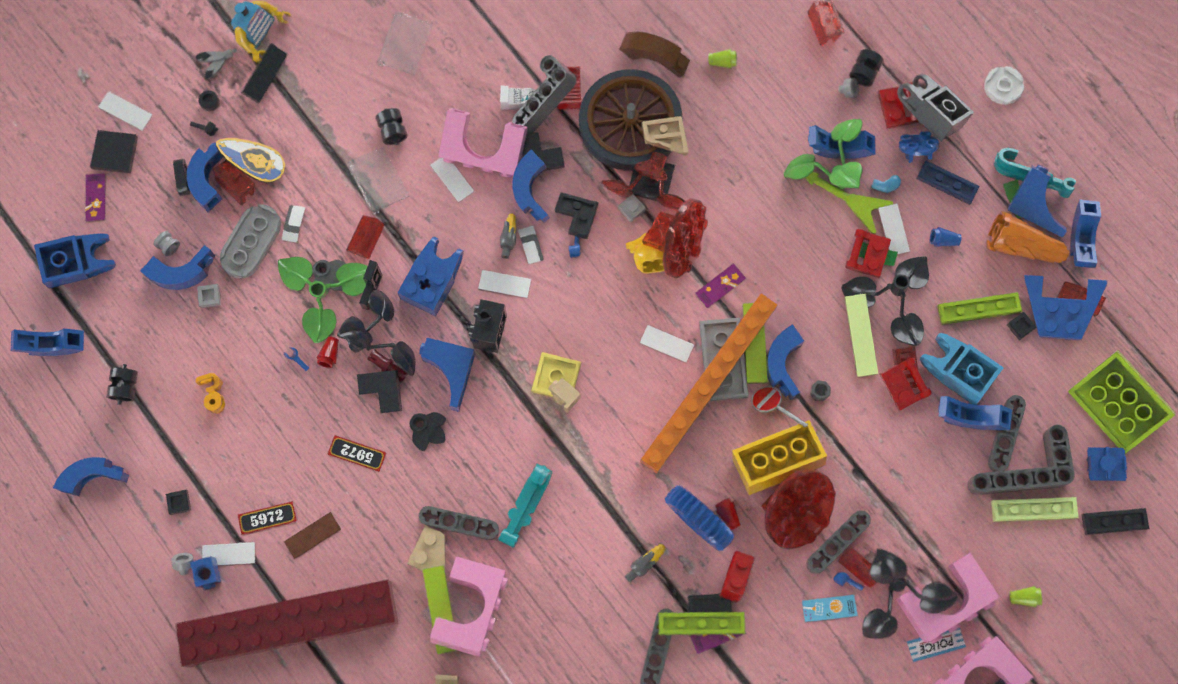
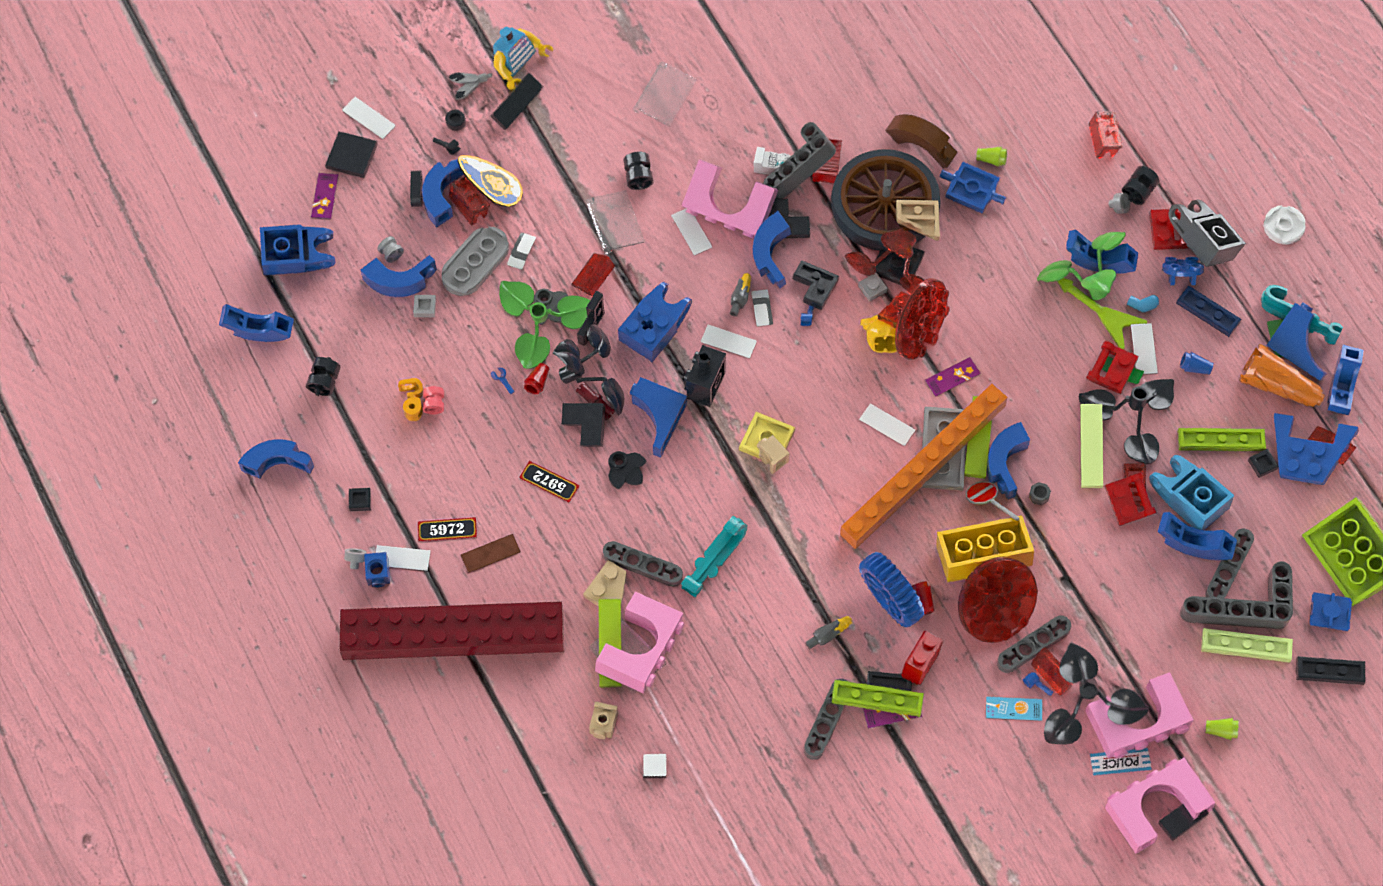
camera: 10 degrees right, 10 degrees down
none -> coral wheel [423,386,444,414]
none -> blue plate [939,162,1006,214]

